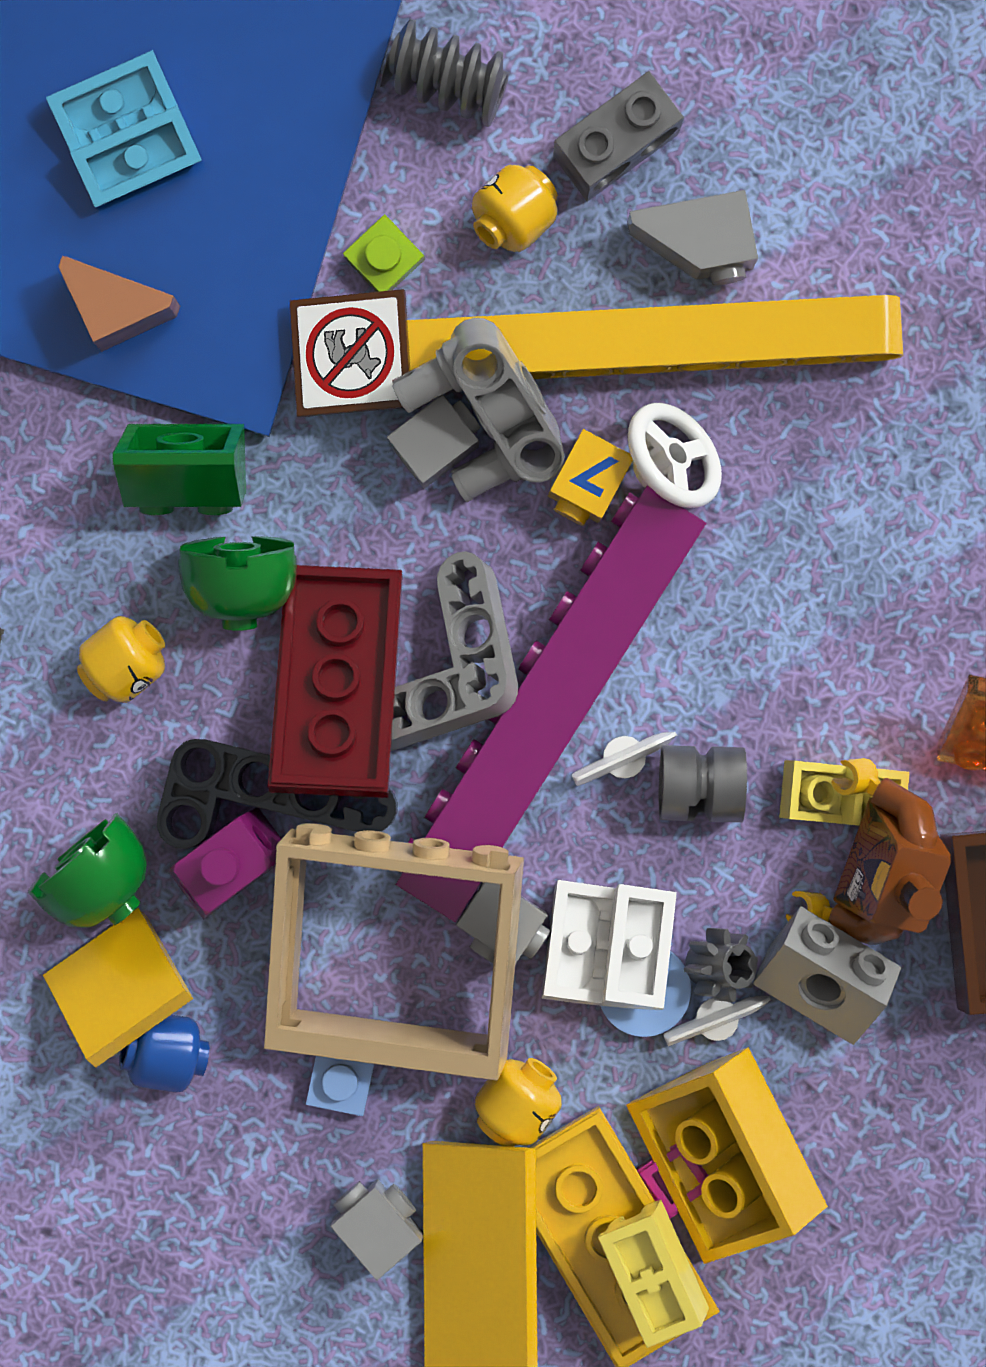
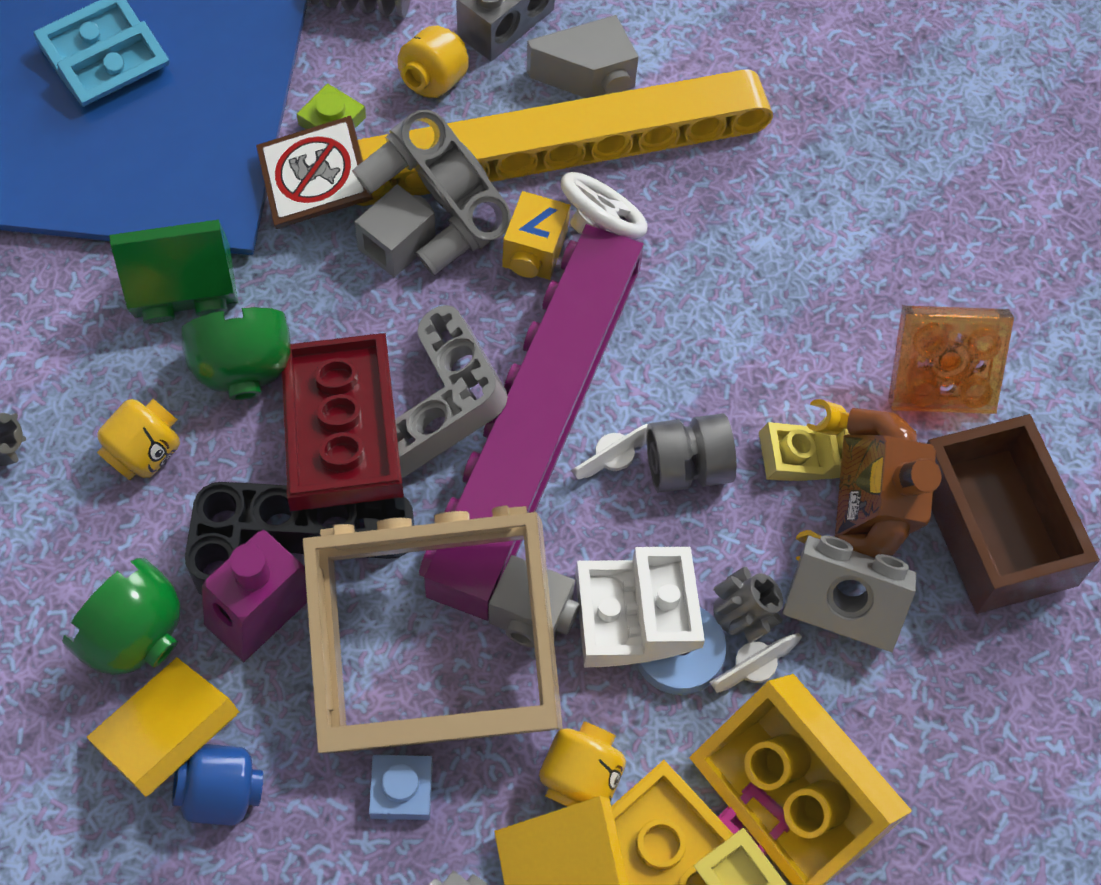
camera: 10 degrees left, 25 degrees down
nougat slope [58,255,180,351] -> none

